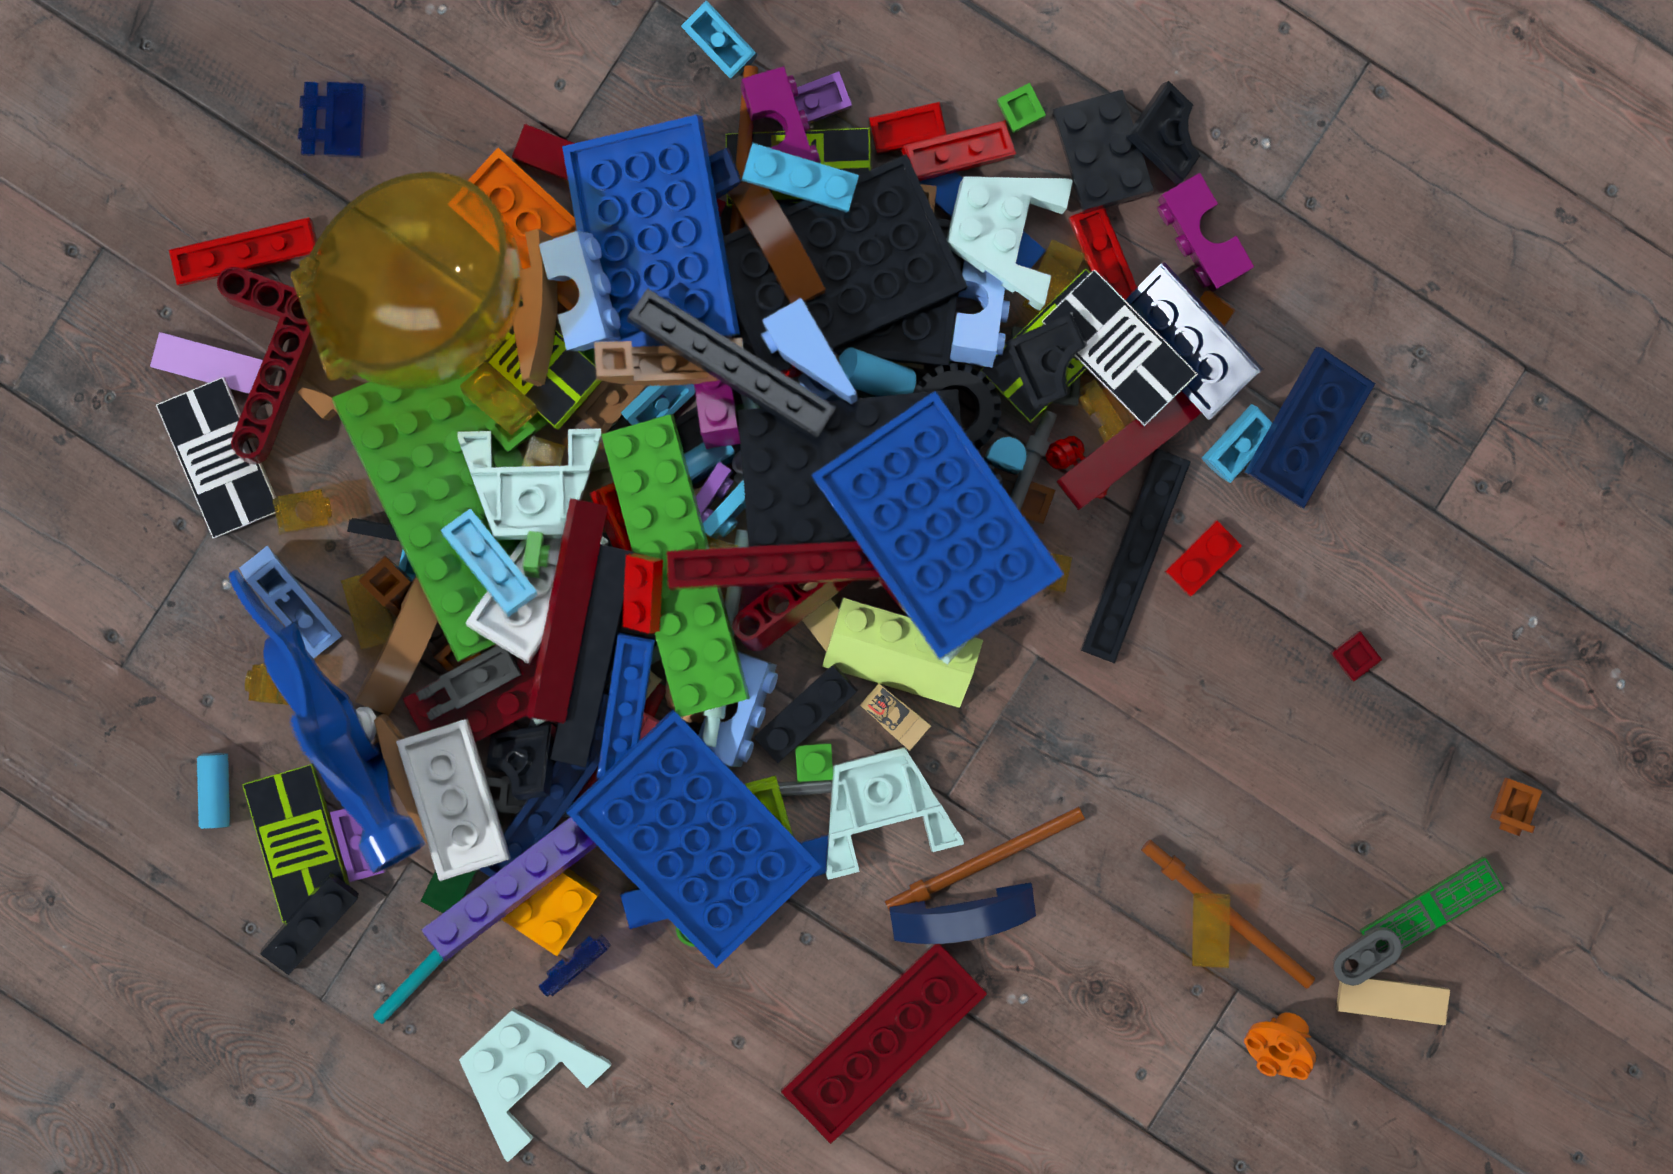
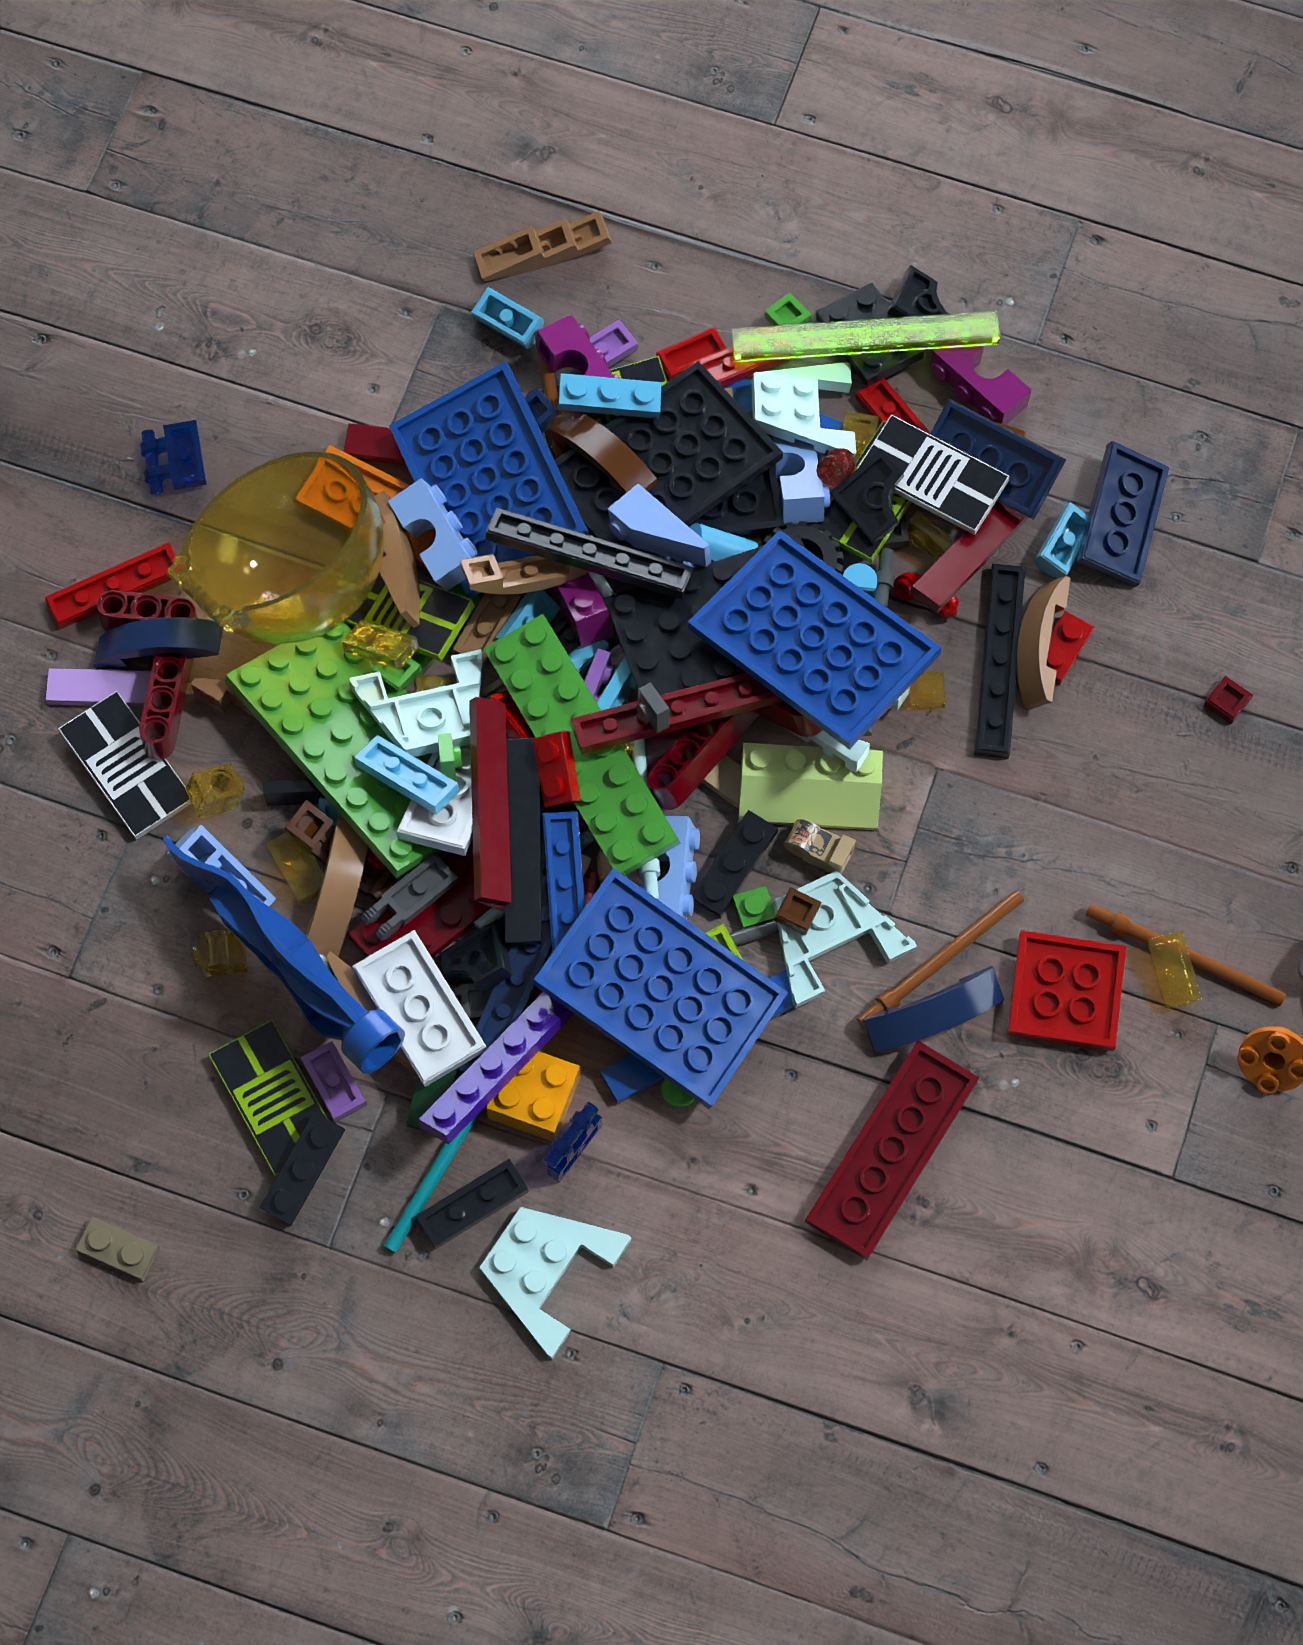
camera: 15 degrees left, 20 degrees down
medium azure brick [197,753,230,829] -> none
none -> dark tan plate [75,1216,160,1282]
none -> dark blue slope [93,617,224,670]
none -> black plate [415,1159,529,1249]
none -> dark grey plate [636,682,669,733]
none -> clear neon green tile [732,311,1000,362]
none -> reddish brown tile [774,887,822,936]
none -> clear red bush [816,448,856,486]
none -> red plate [1007,930,1127,1051]
none -> medium nougat slope [1017,576,1071,710]

